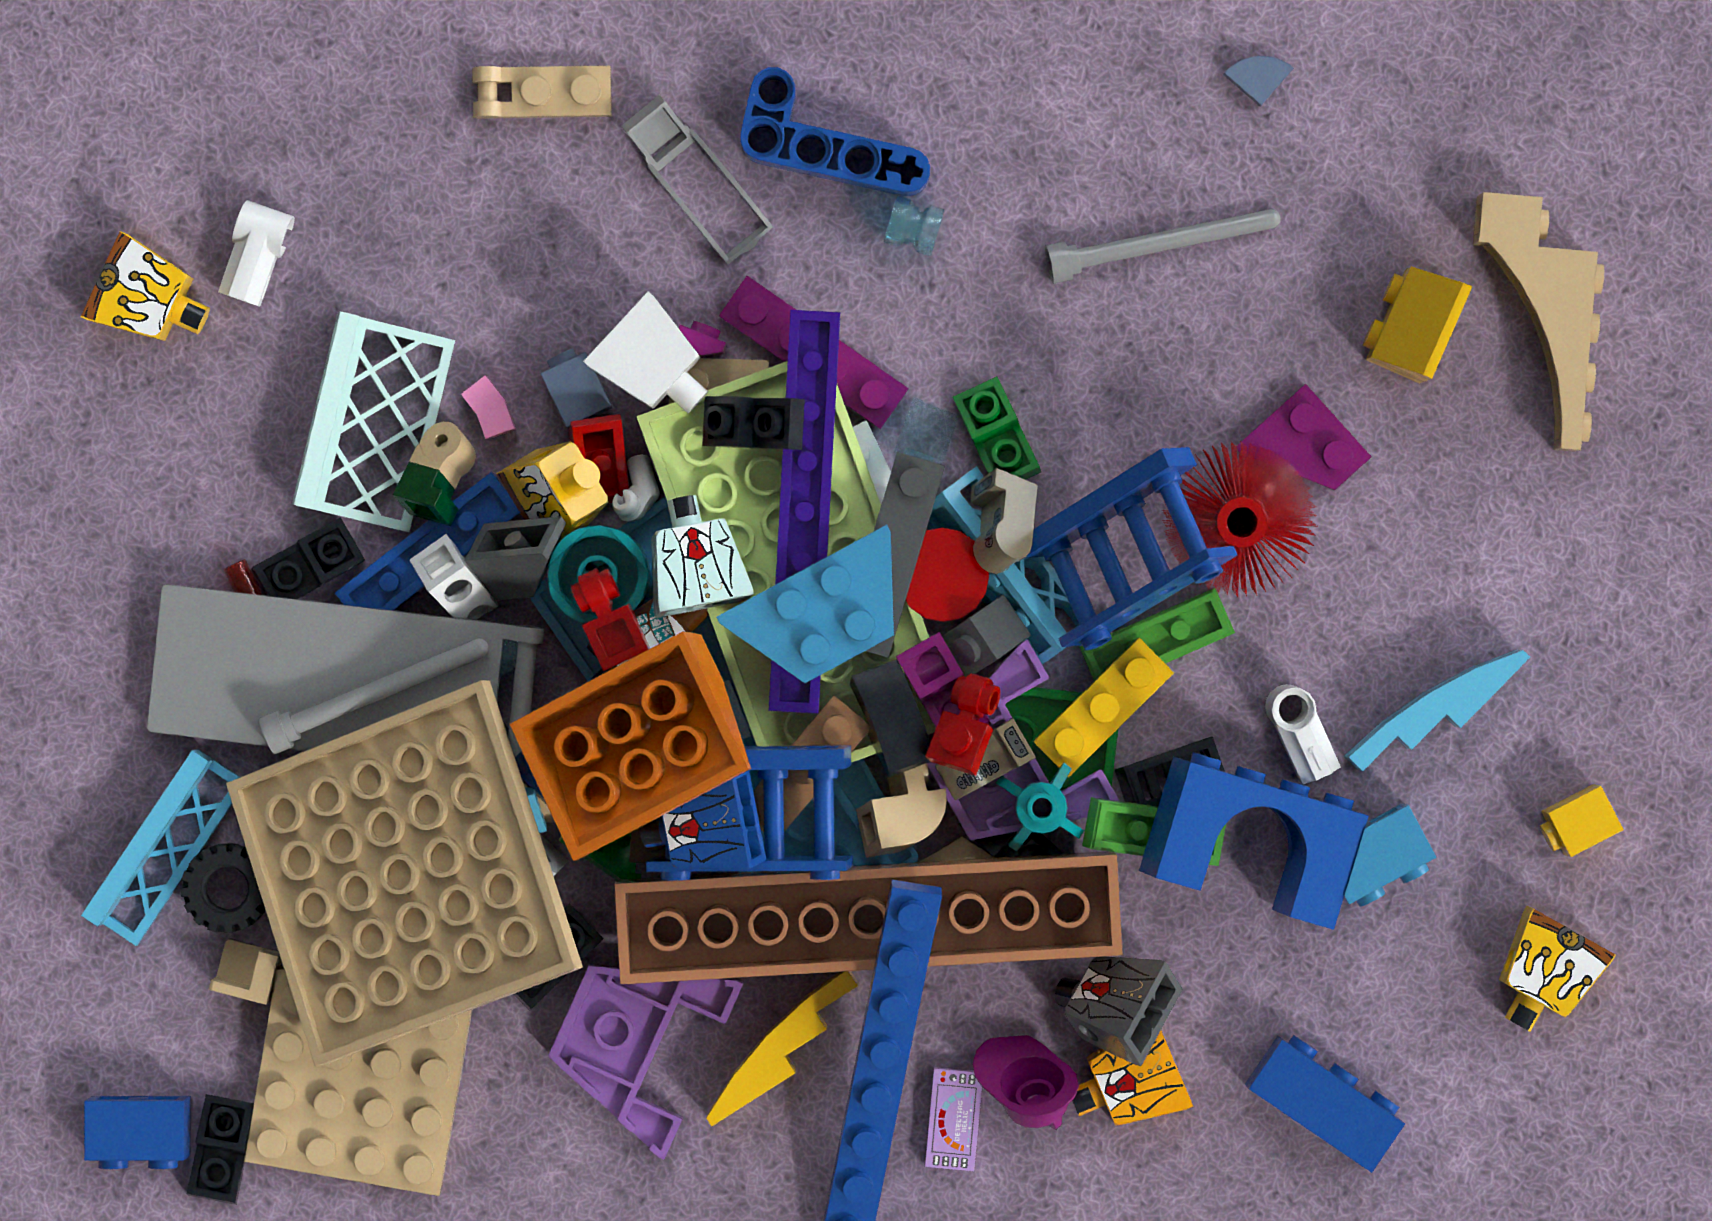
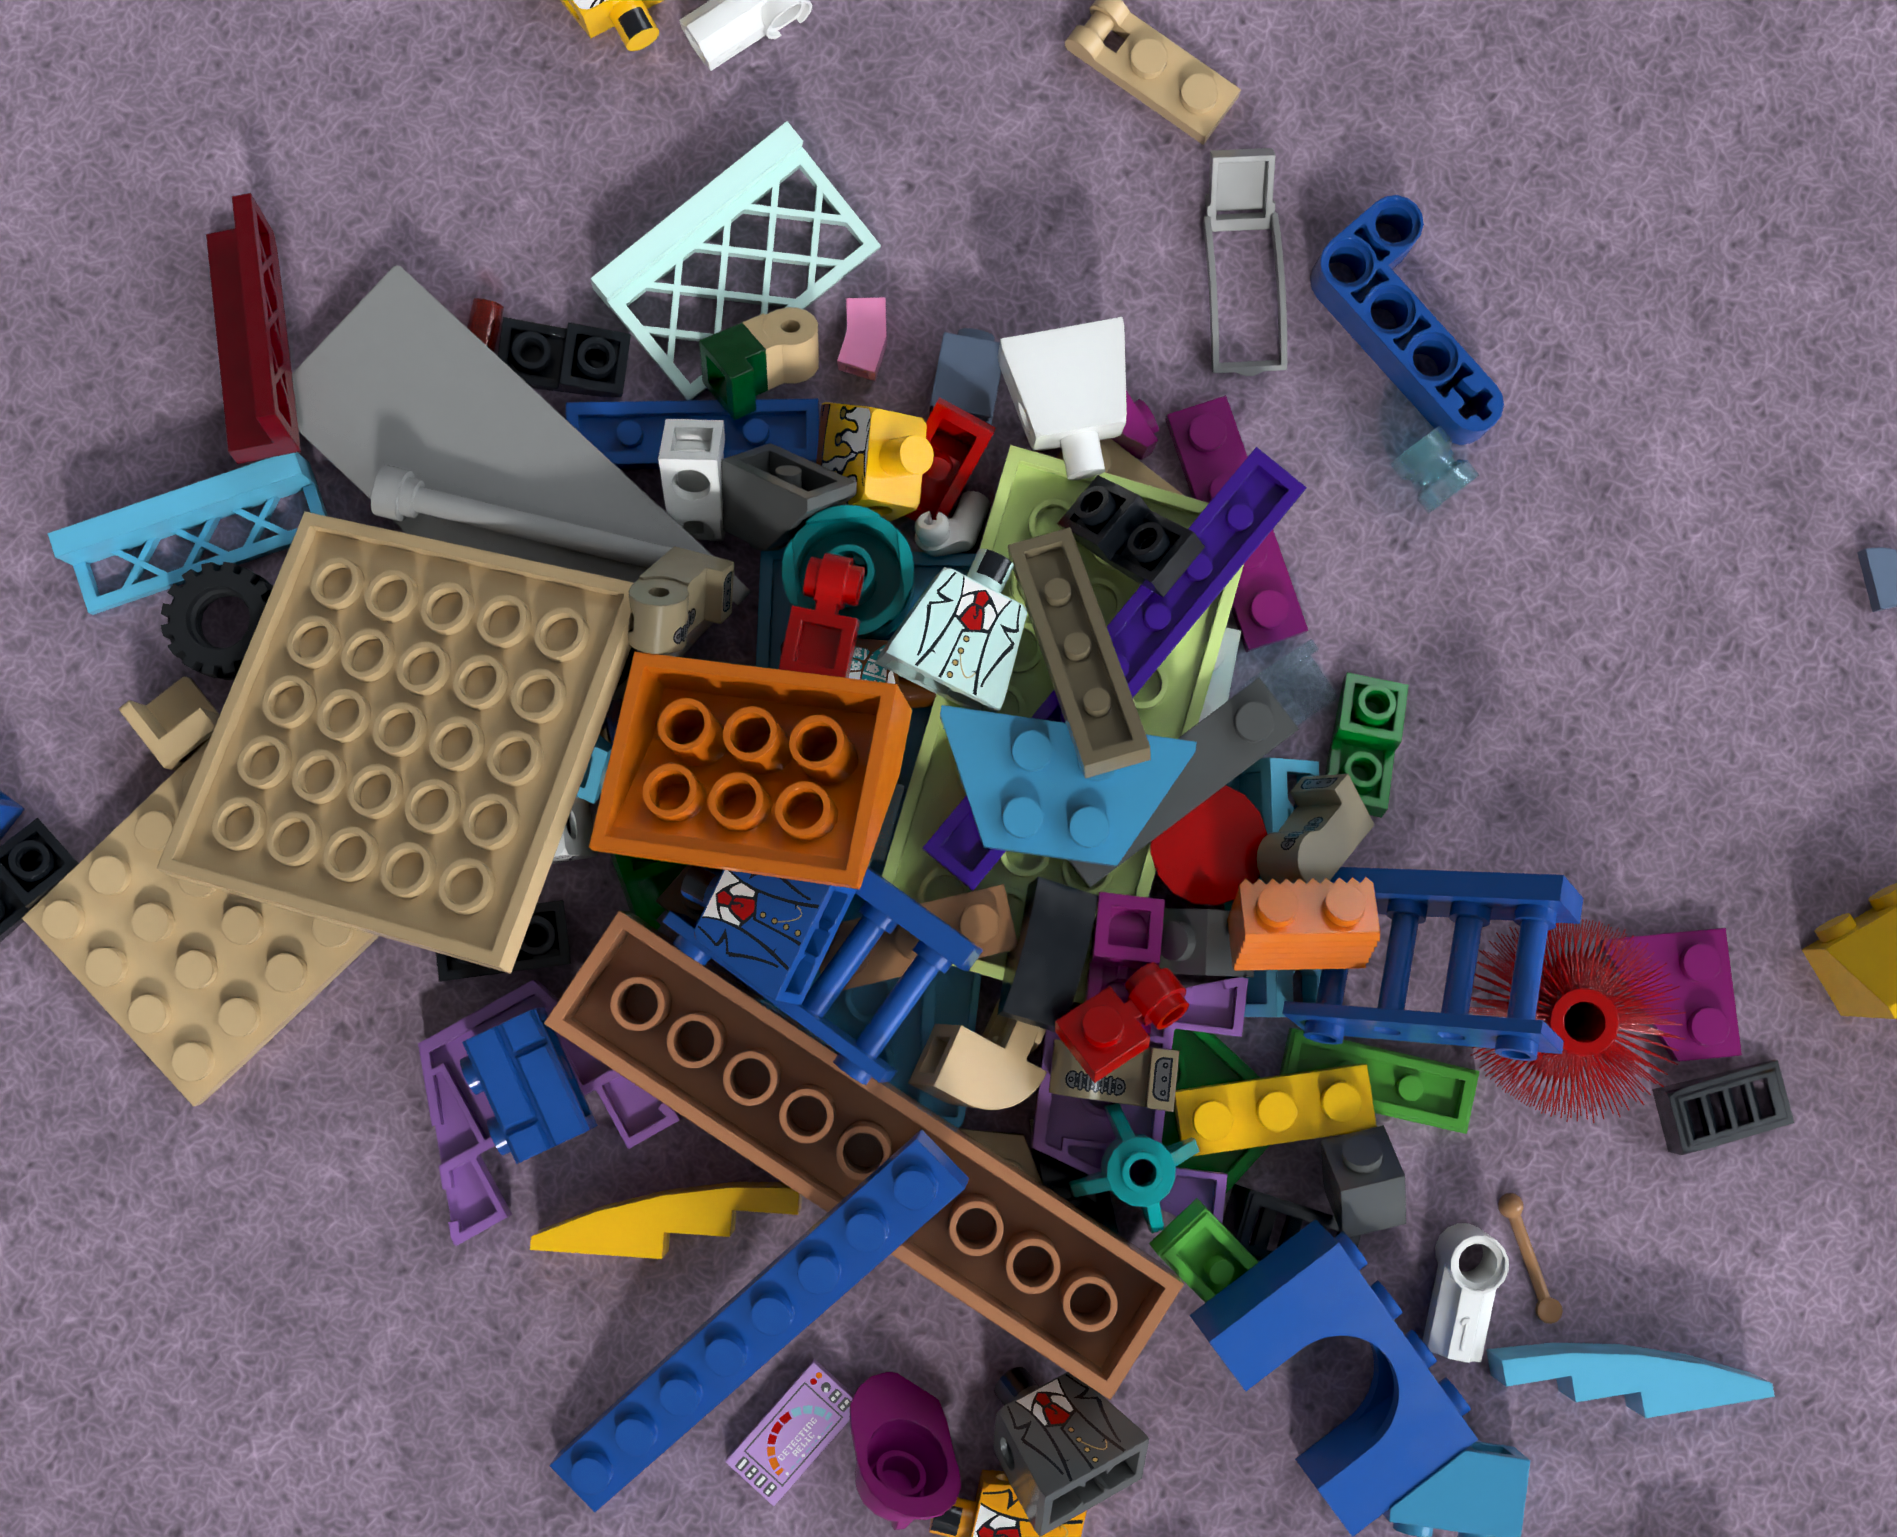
camera: 25 degrees right, 5 degrees down
light grey piece [1045,209,1281,284] -> none
none -> dark red fence [206,193,301,464]
none -> blue brick [460,1007,598,1164]
none -> dark tan leg [628,546,734,654]
none -> dark tan plate [1008,527,1151,779]
none -> orange brick [1227,877,1380,971]
none -> dark grey brick [1321,1125,1406,1238]
none -> medium nougat hinge [1498,1193,1563,1324]
none -> black slope [1652,1060,1794,1155]

